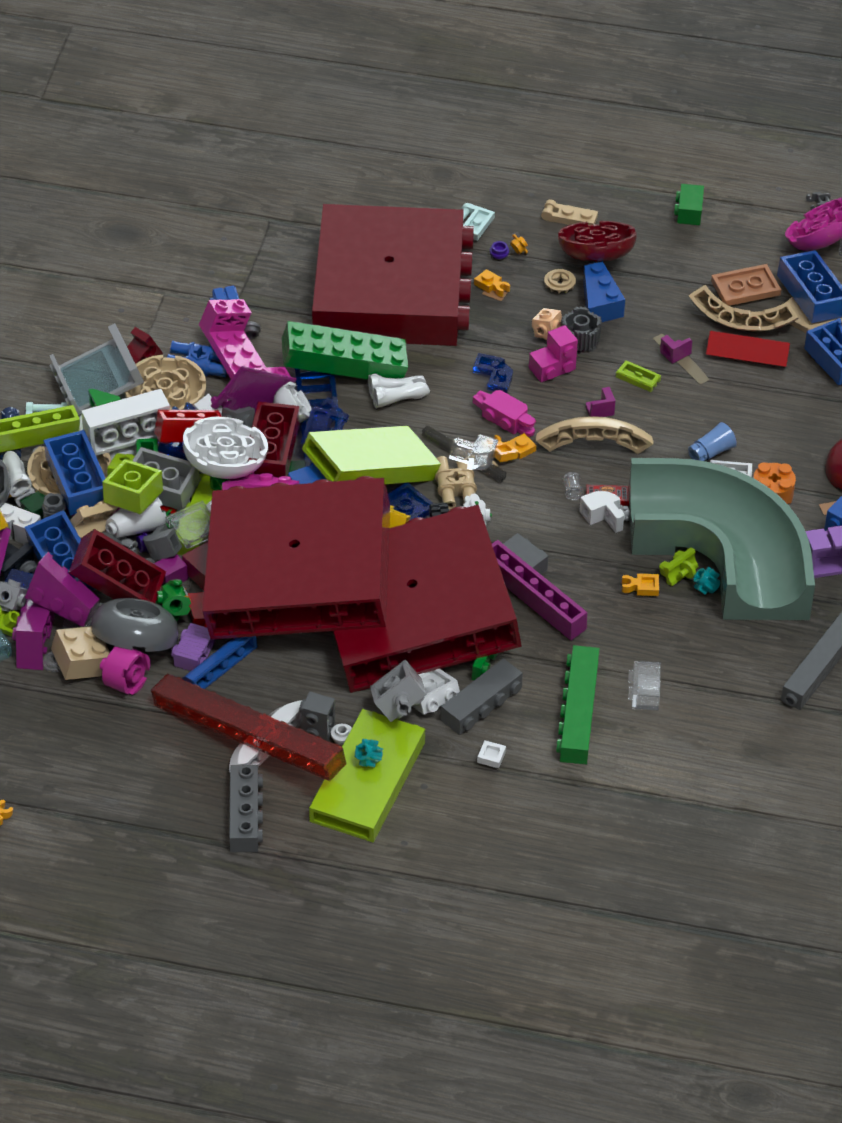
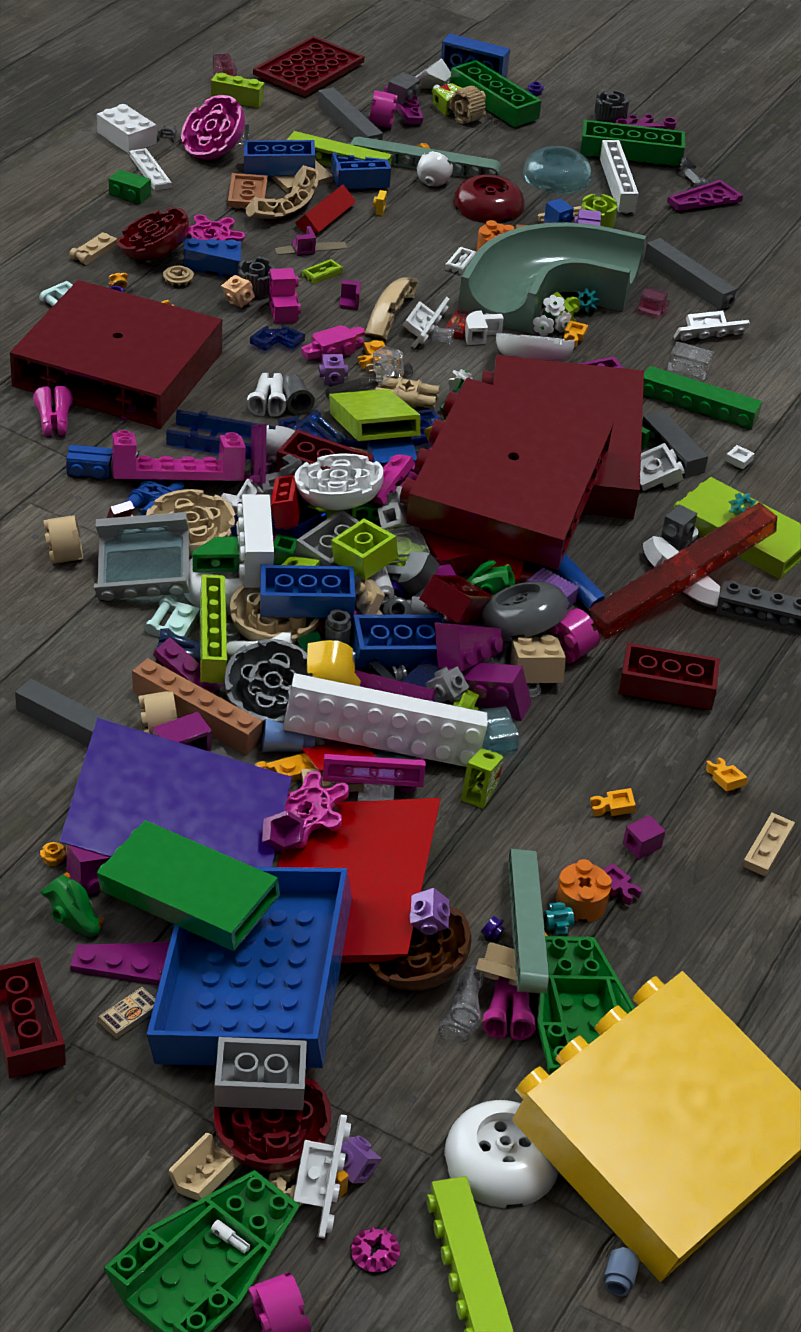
camera: 75 degrees left, 5 degrees down
green brick [281,321,408,379] -> none
light grey brick [370,659,426,722] -> none
medium blue plant [688,422,737,461] -> none
none -> dark pink piece [33,386,73,437]
none -> tan brick [44,515,83,564]
none -> white brick [97,104,157,154]
none -> white tile [130,148,172,191]
none -> dark pink plate [186,214,245,243]
none -> dark grey plant [283,374,315,415]
none -> medium lavender brick [319,354,348,386]
none -> yellow plate [373,190,387,216]
none -> white bracket [403,297,449,349]
none -> white brick [496,333,575,362]
none -> white plant [533,295,572,337]
none -> dark red brick [619,642,720,710]
none -> clear pink brick [638,286,670,317]
none -> white bracket [673,311,750,341]

